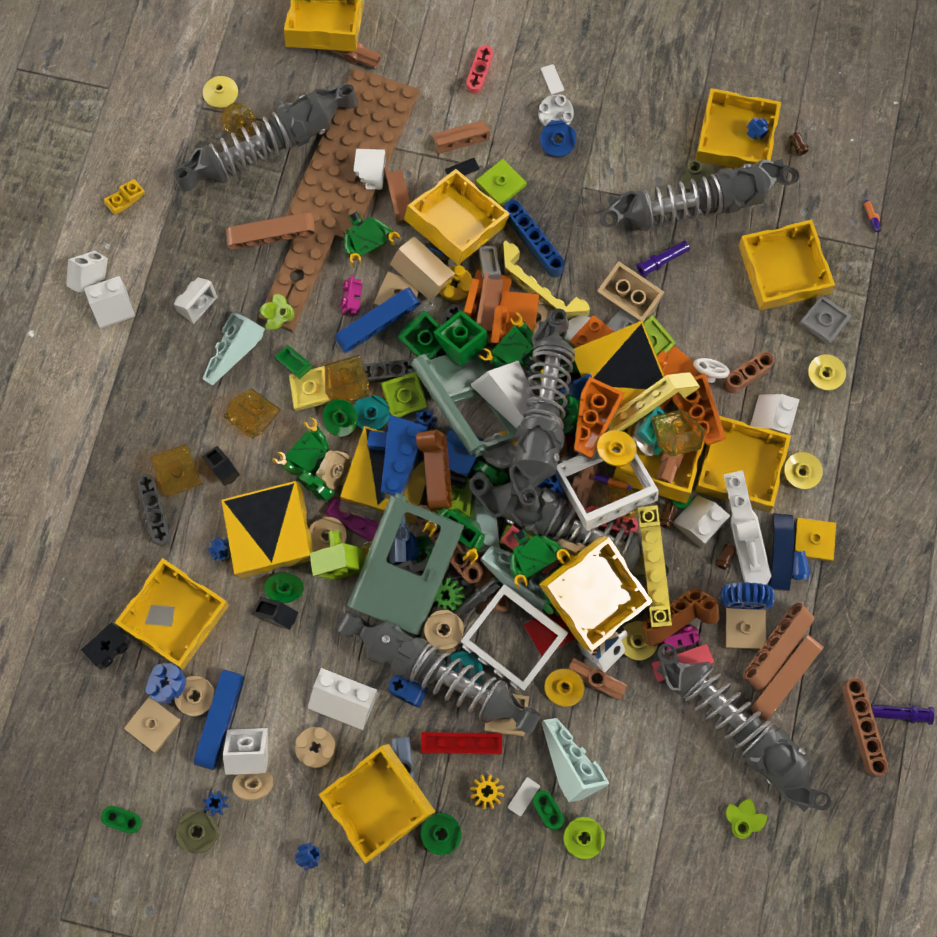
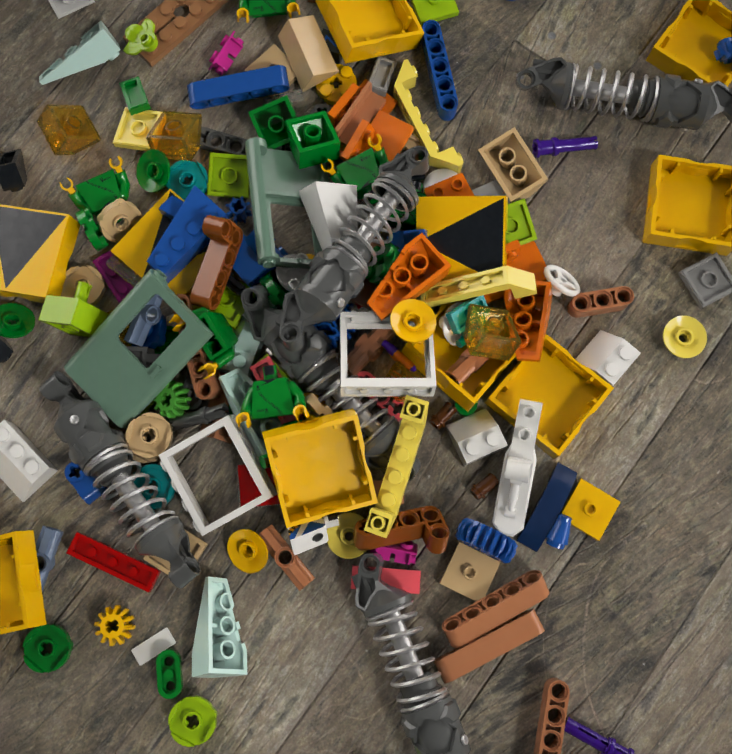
camera: 20 degrees right, 5 degrees up
olive plate [682,160,716,190] -> none
light yellow dish [784,452,823,489] -> none

